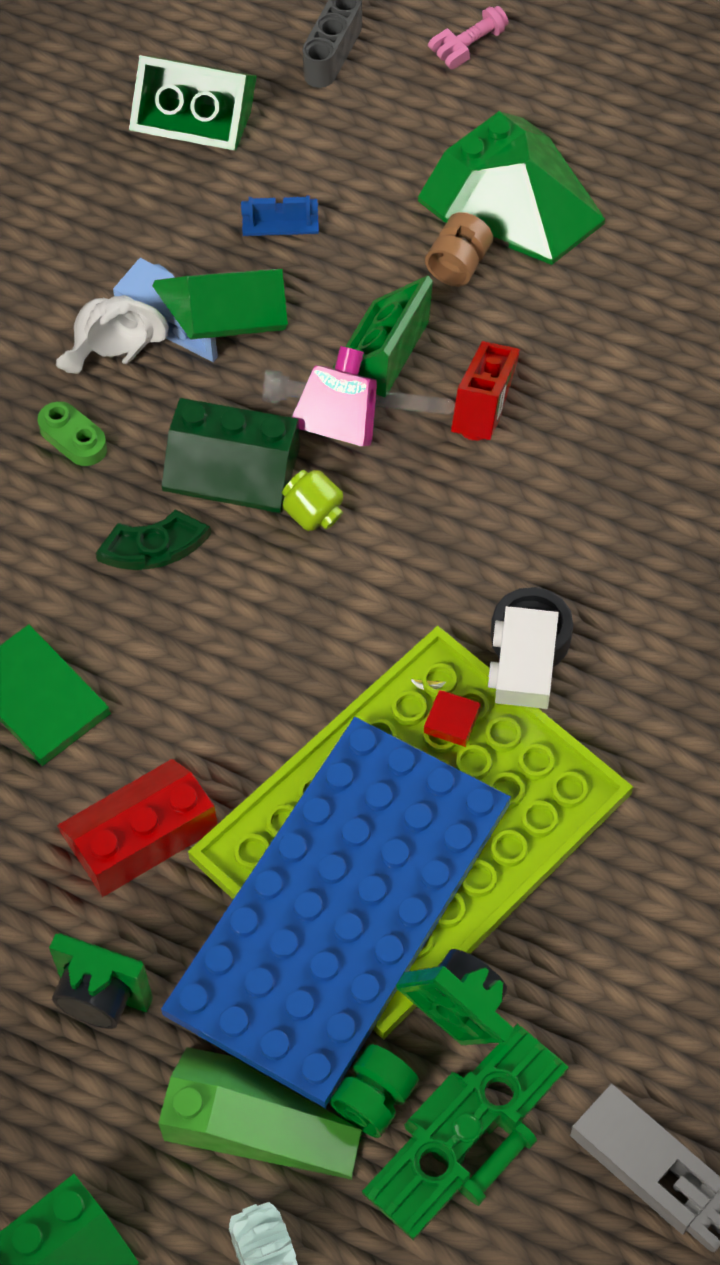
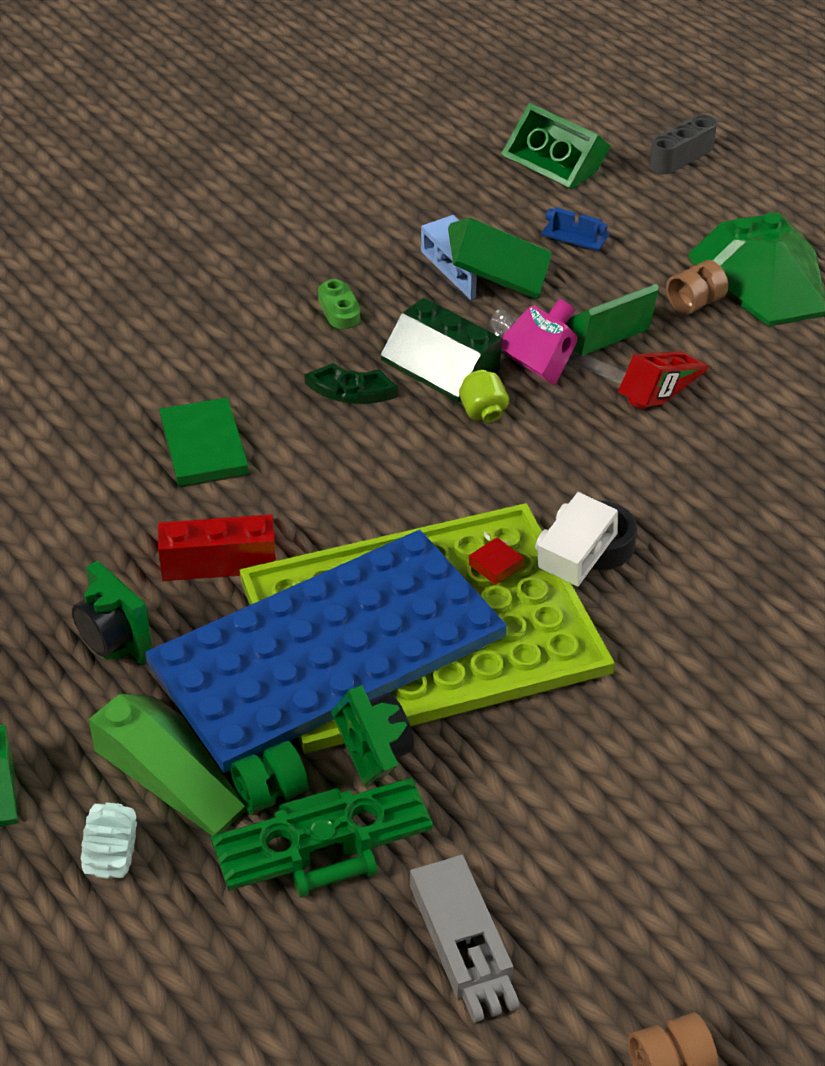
camera: 25 degrees right, 15 degrees down
white piece [56,295,169,374] -> none
bright pink hinge [428,6,508,69] -> none

